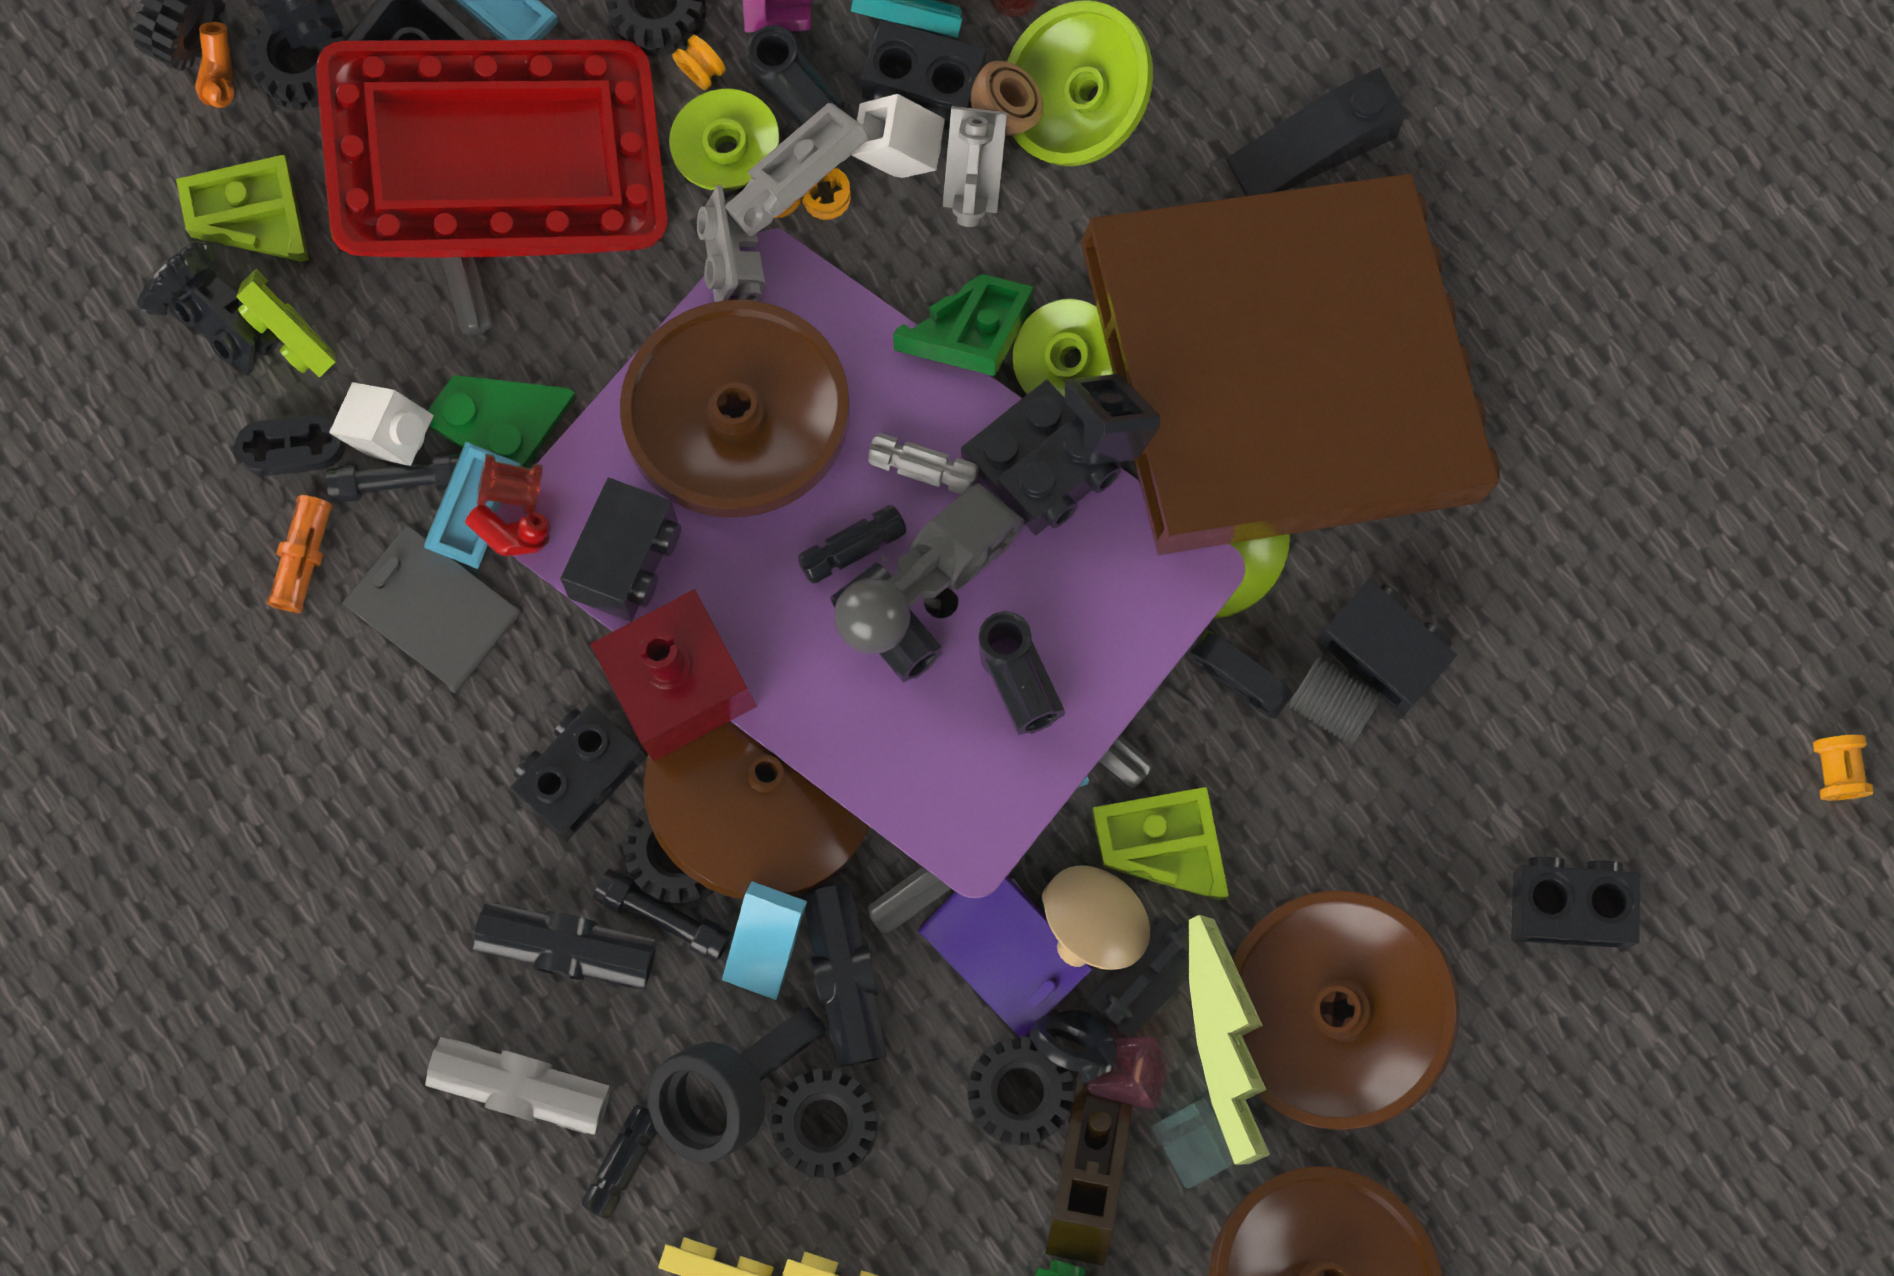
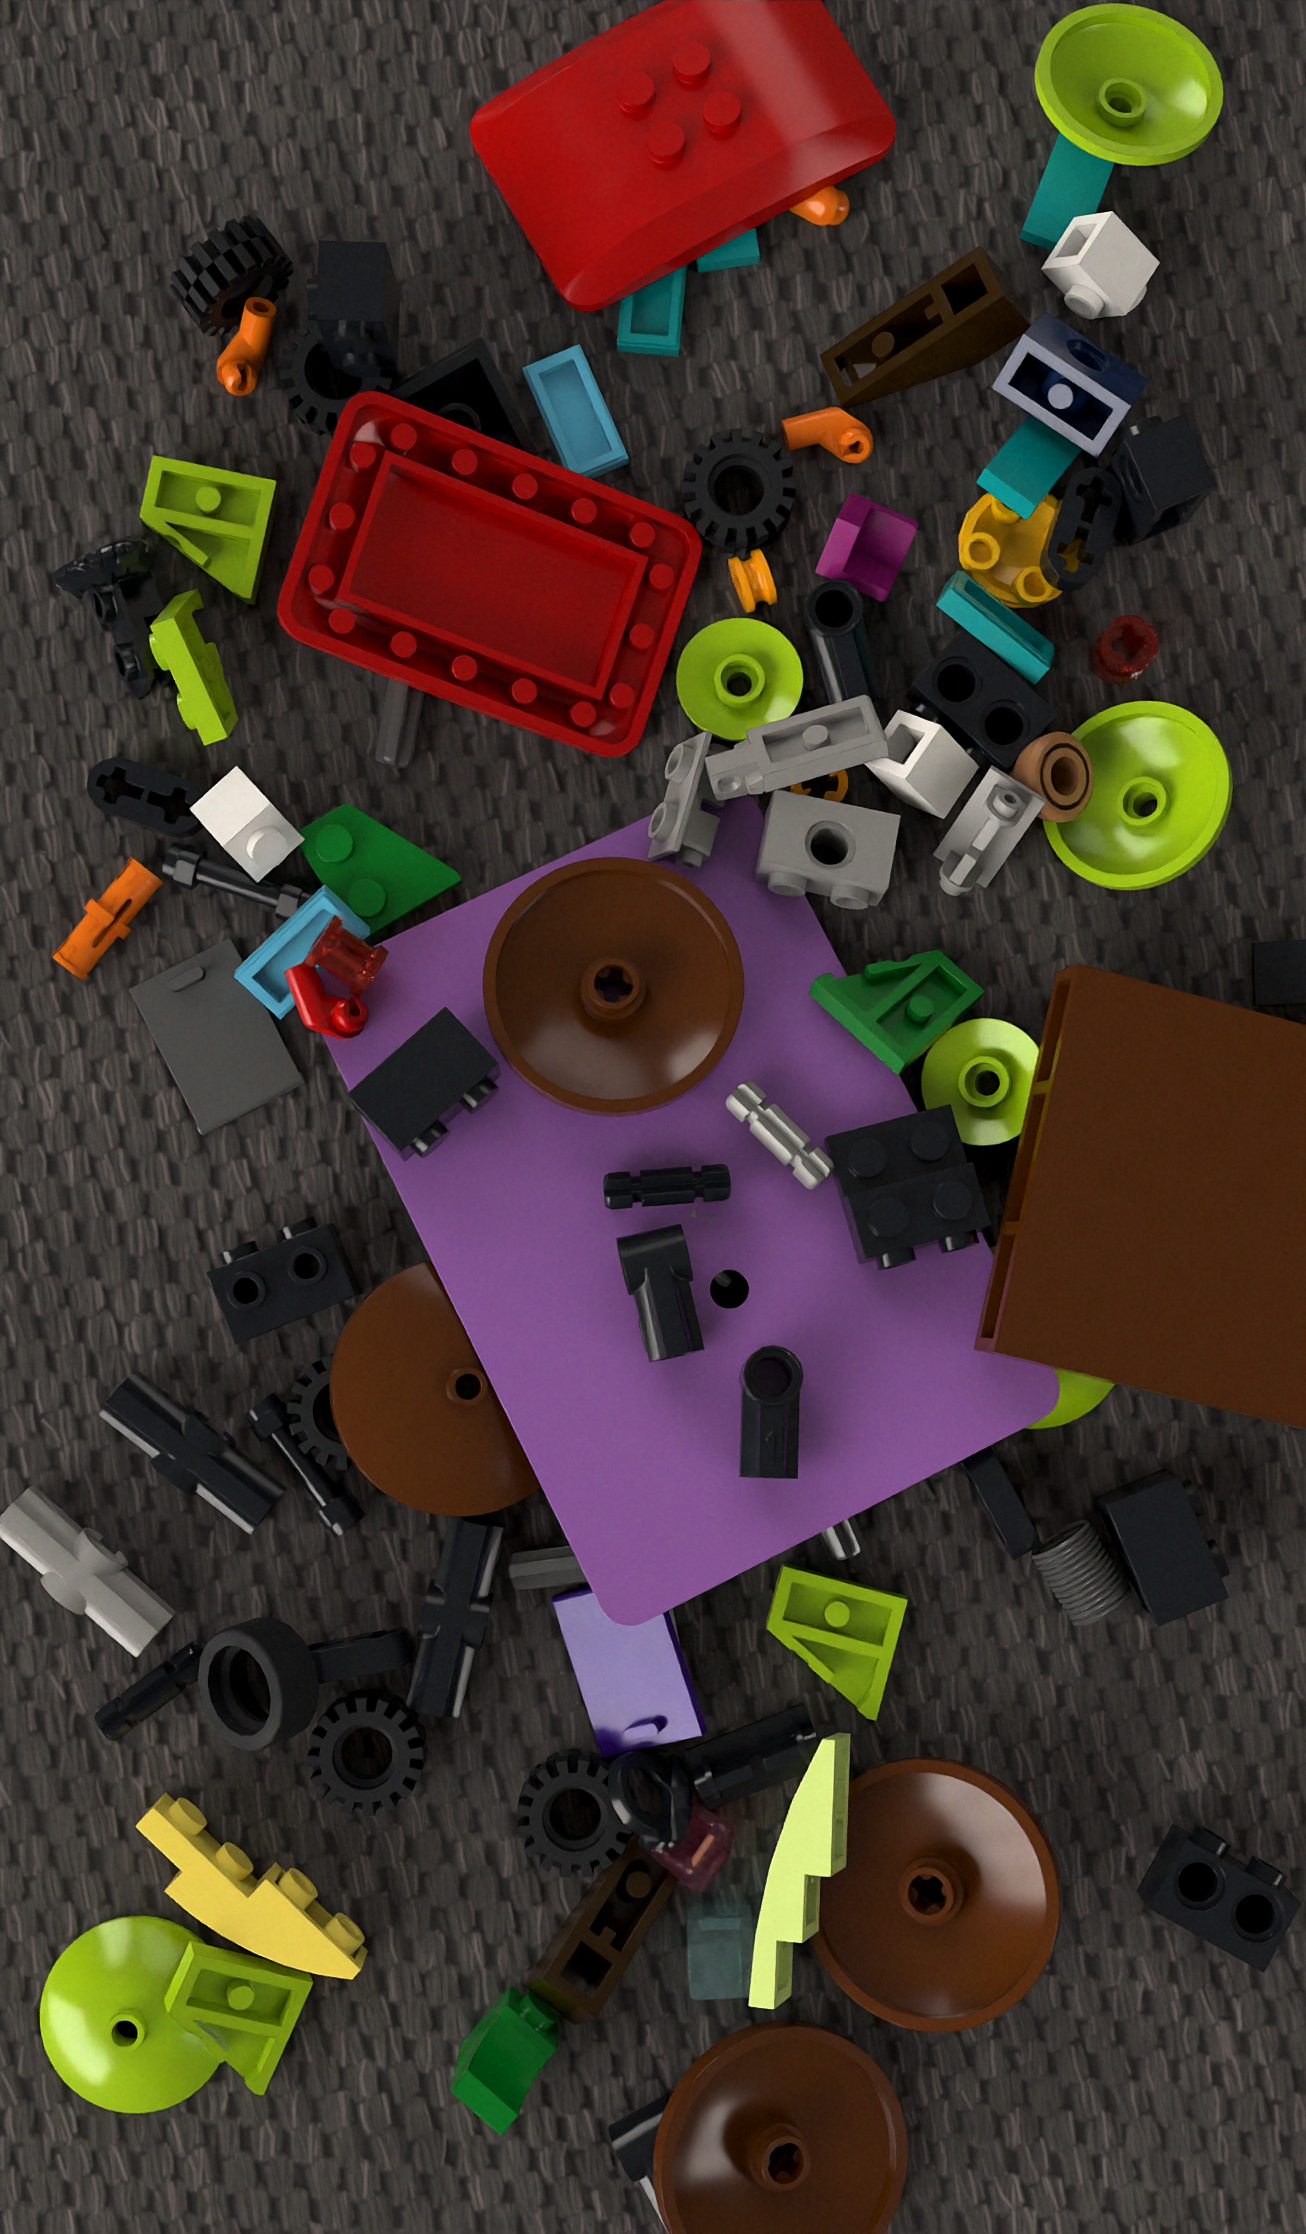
camera: 20 degrees right, 10 degrees up
dark red brick [590,589,757,761] -> none
medium azure tile [722,881,807,1000] -> none
dark grey beam [834,483,1024,654] -> none
tan dish [1042,866,1150,970] -> none
black slope [1065,373,1160,465] -> none
none -> light grey brick [753,789,901,910]

